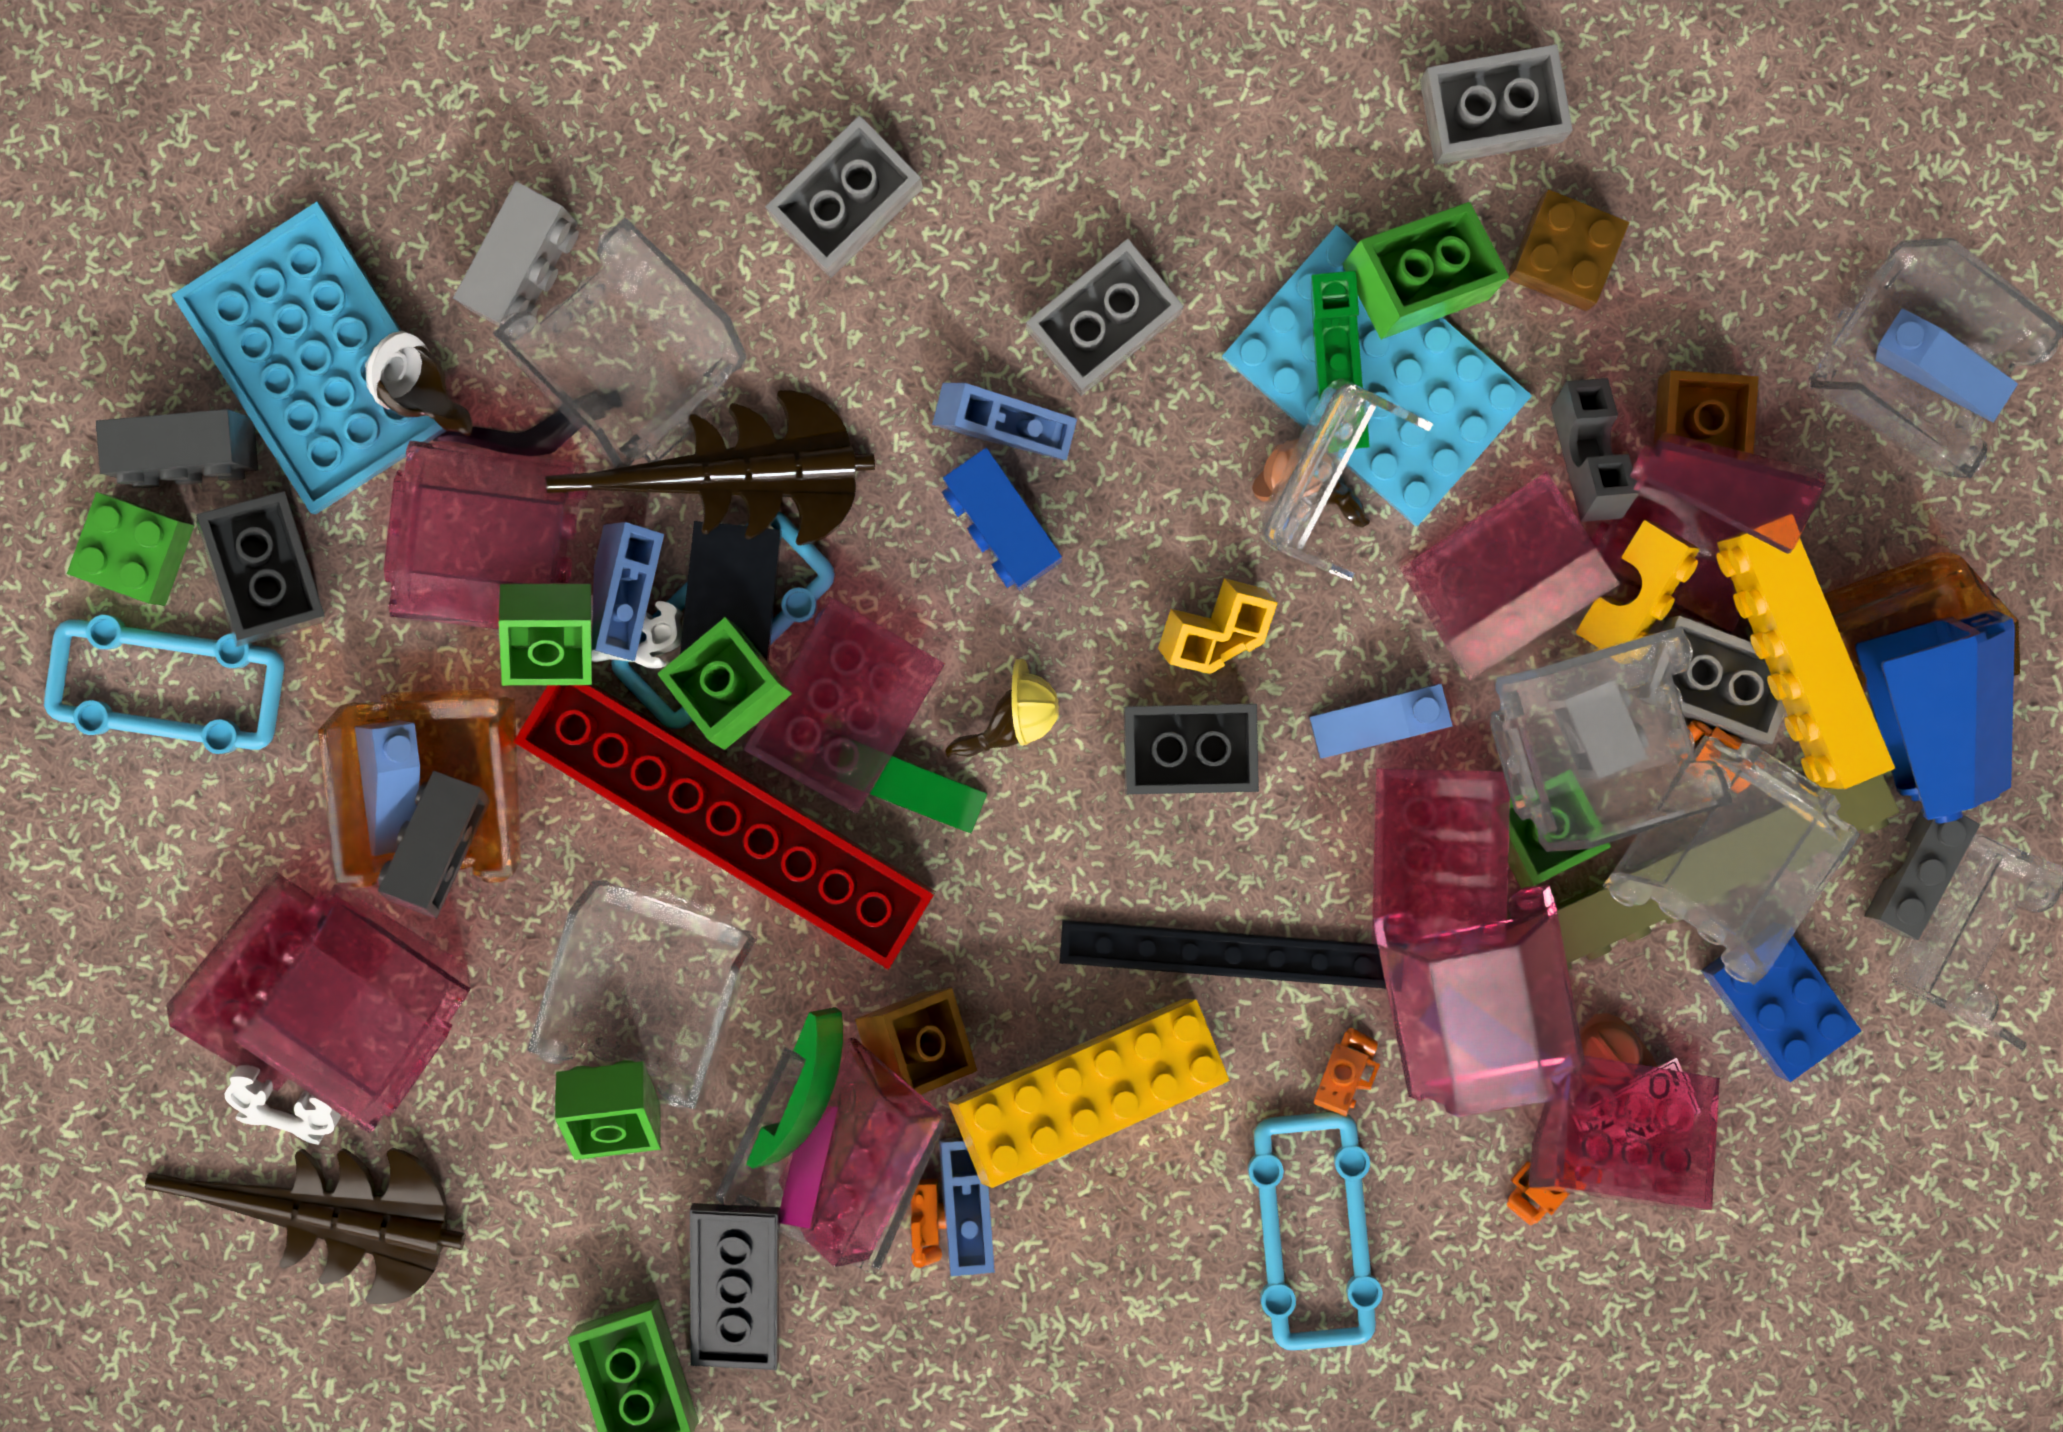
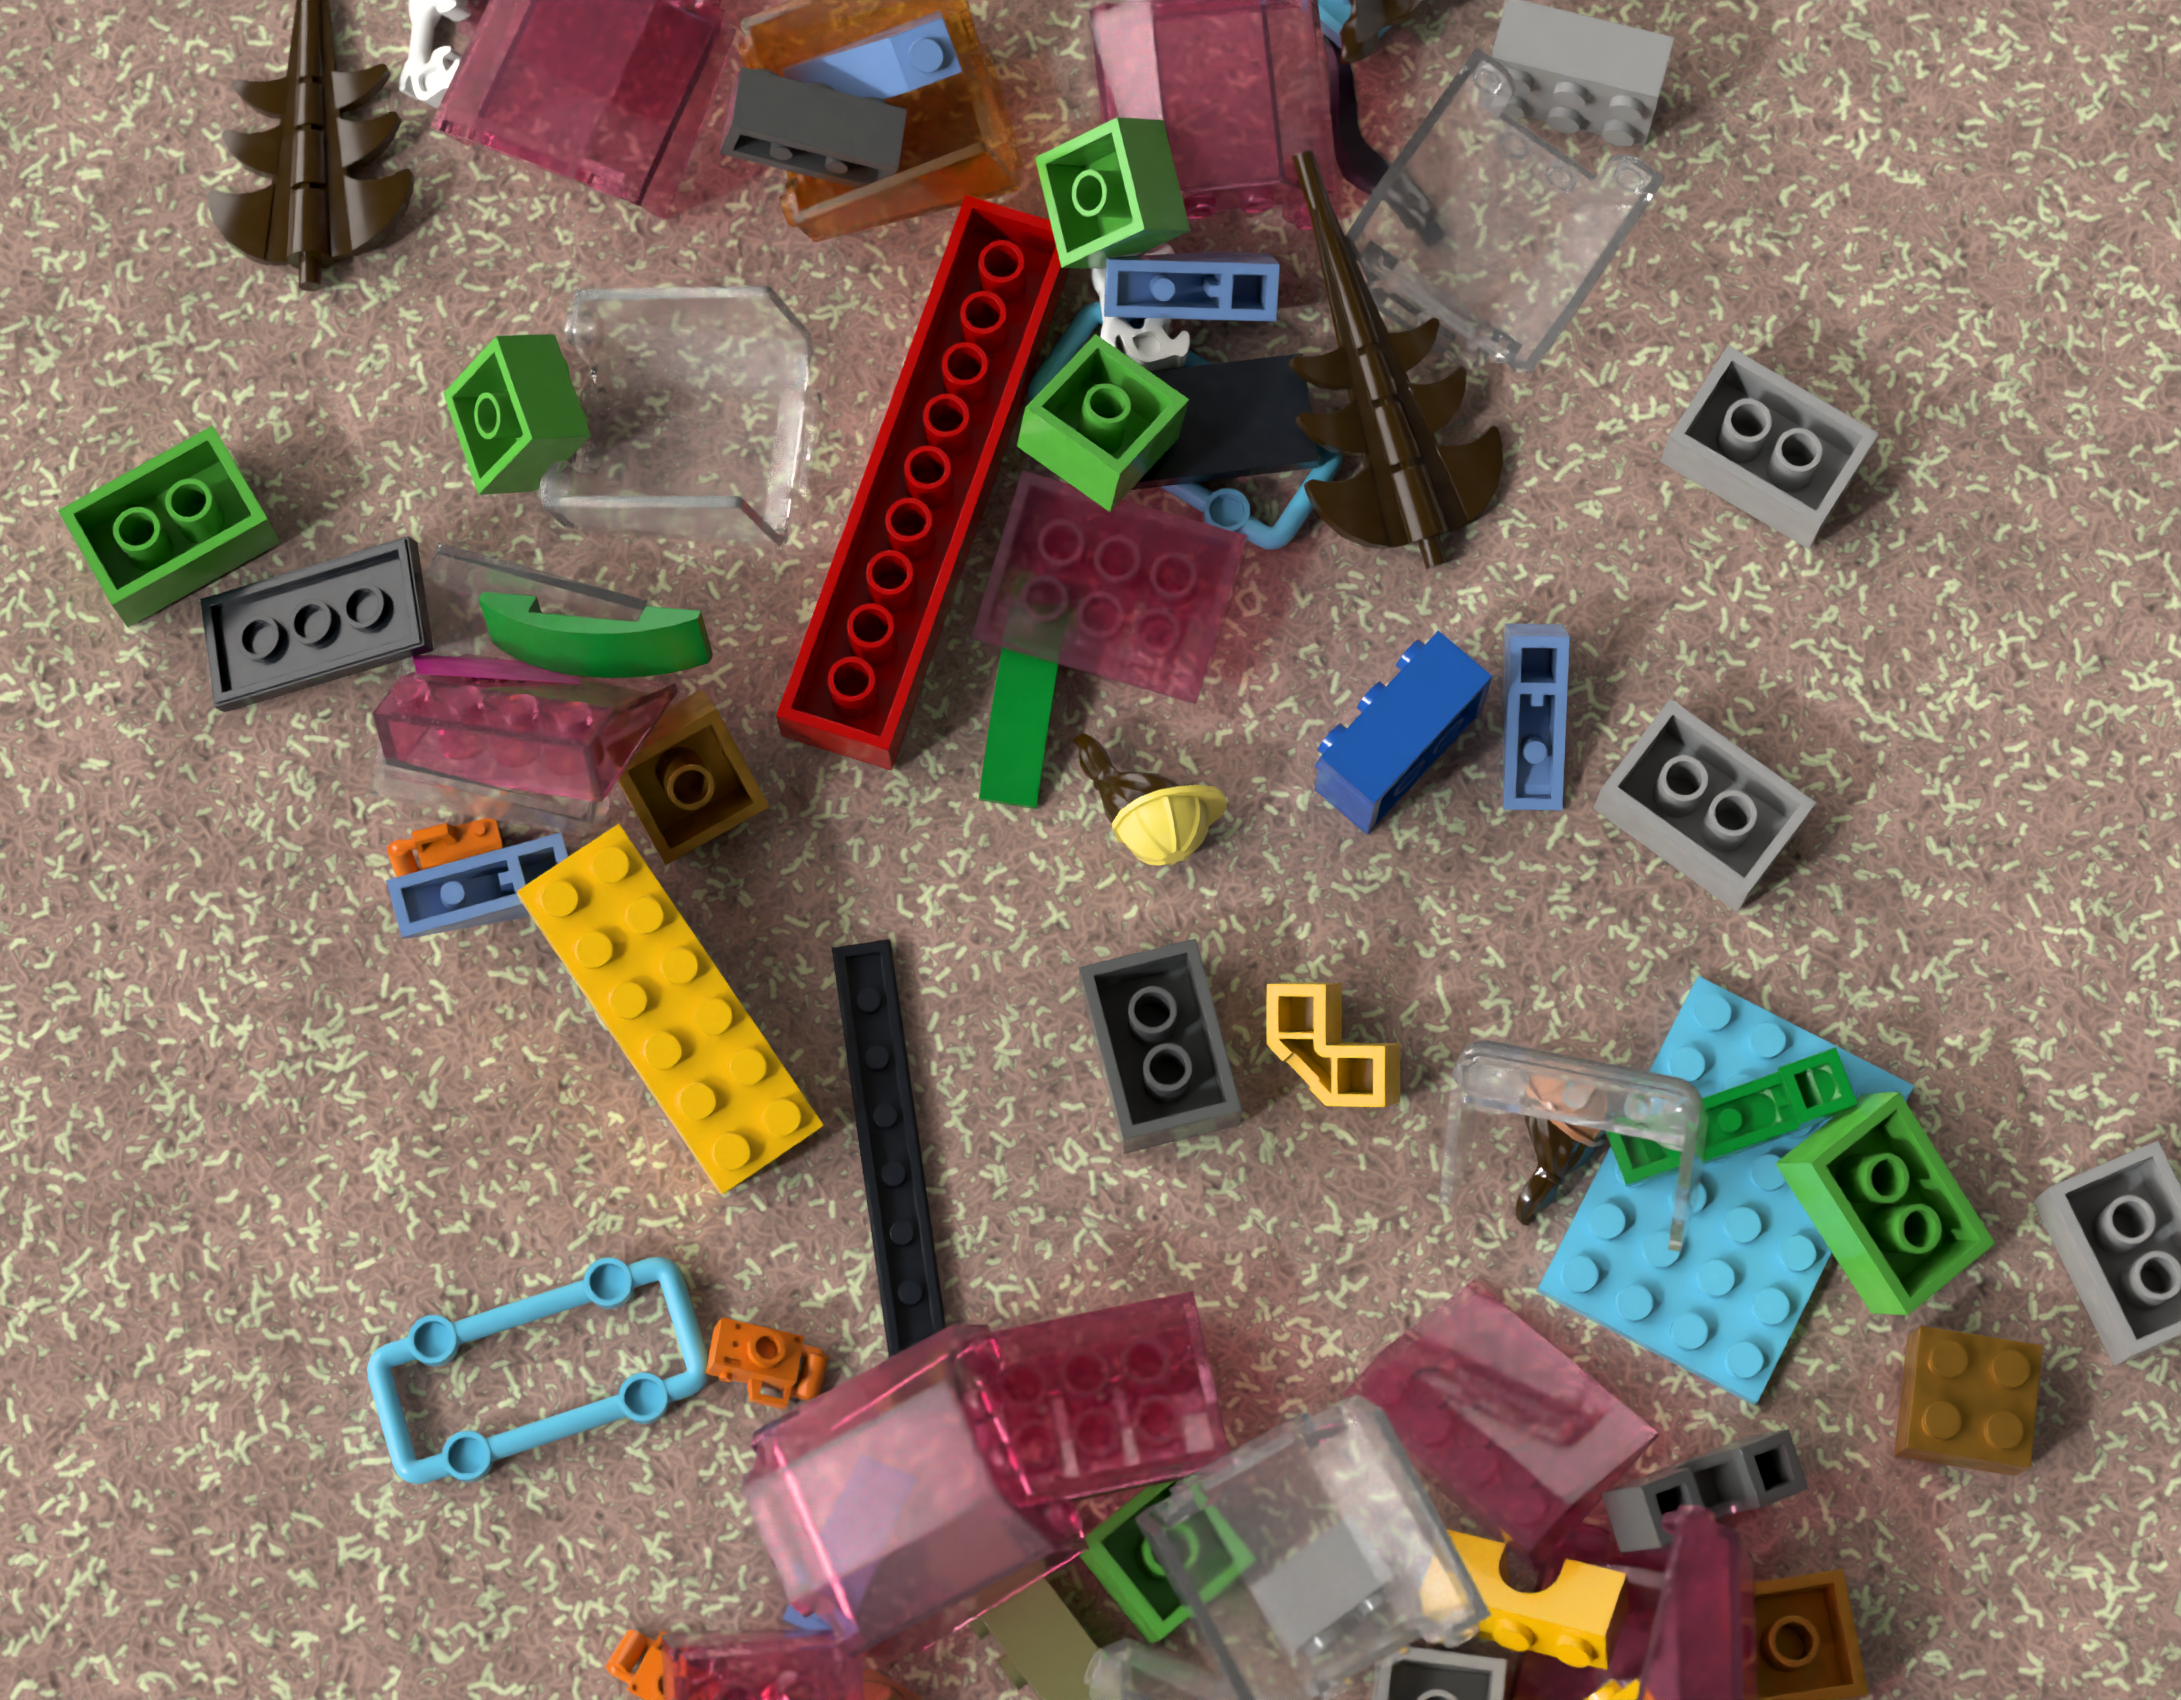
camera: 80 degrees right, 15 degrees down
medium blue slope [1309,684,1453,759] -> none

